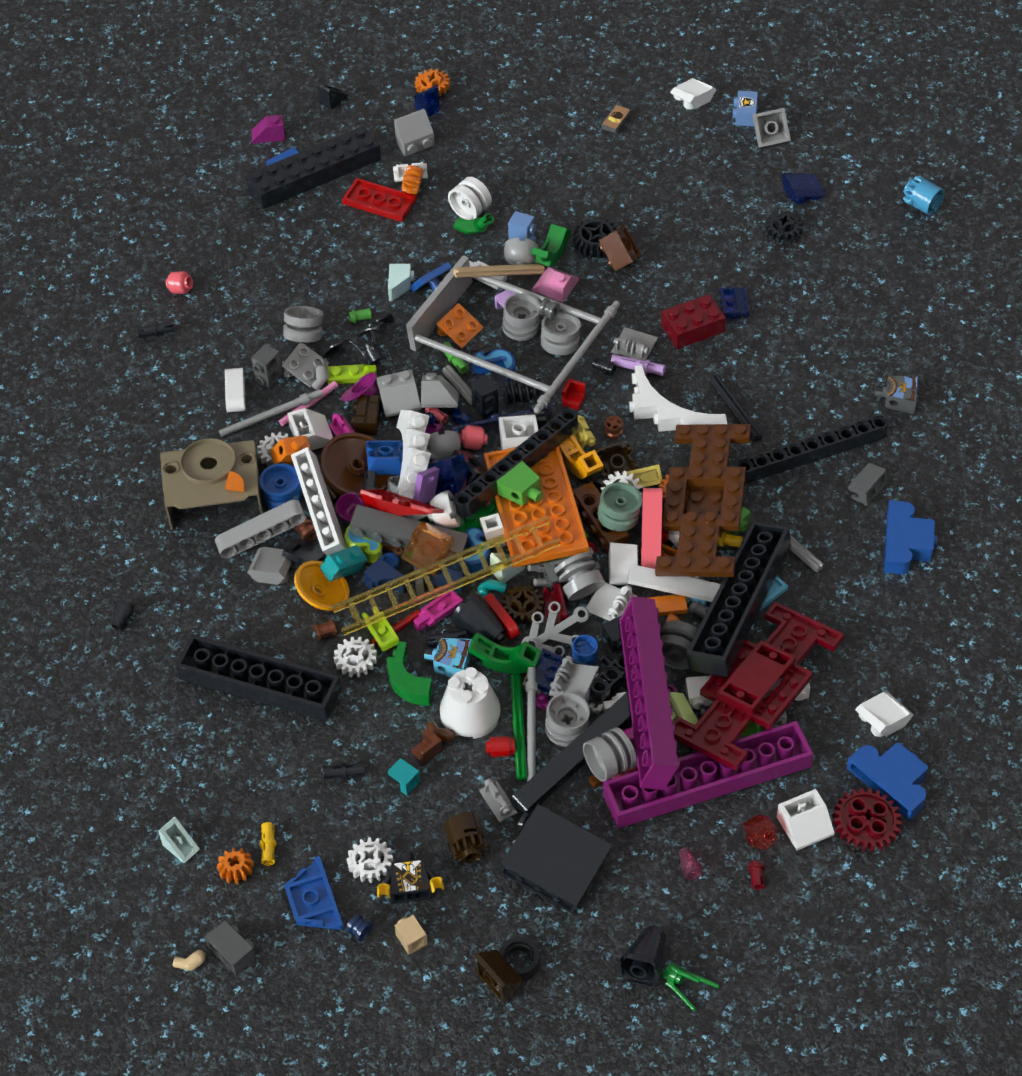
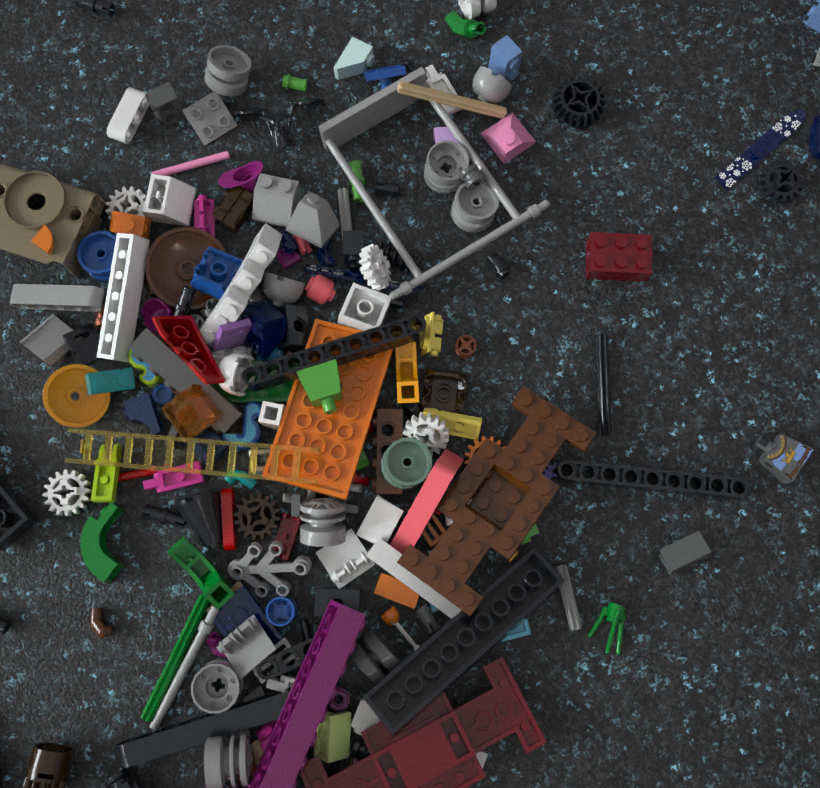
camera: 25 degrees right, 25 degrees up
light grey bar [218,389,323,437] -> none
light grey arm [311,365,328,390] -> none
copper bush [313,619,337,641] -> none
lime hinge [327,364,377,384] -> none
teal panel [388,758,420,795] -> none
copper panel [411,728,442,765] -> none
torso [424,638,472,677] -> none
orange hinge [436,303,484,349] -> none
white cone [440,667,501,739] -> none
blue animal [472,349,516,382] -> none
light grey hinge [479,778,518,823] -> none
red brick [486,736,515,757] -> none
green arch [531,224,572,267] -> none
red panel [562,378,586,411] -> none
reddish brown slope [599,224,641,271] -> none
light grey hinge [611,327,658,361] -> none
lavender pin [611,354,666,376] -> none
white arch [629,365,727,432] -> none
clear blue plate [719,286,749,318] -> none
blue brick [883,500,938,574] -> none
none -> white gear [359,244,391,291]
none -> green plant [588,602,626,655]
none -> clear blue piece [715,109,805,190]

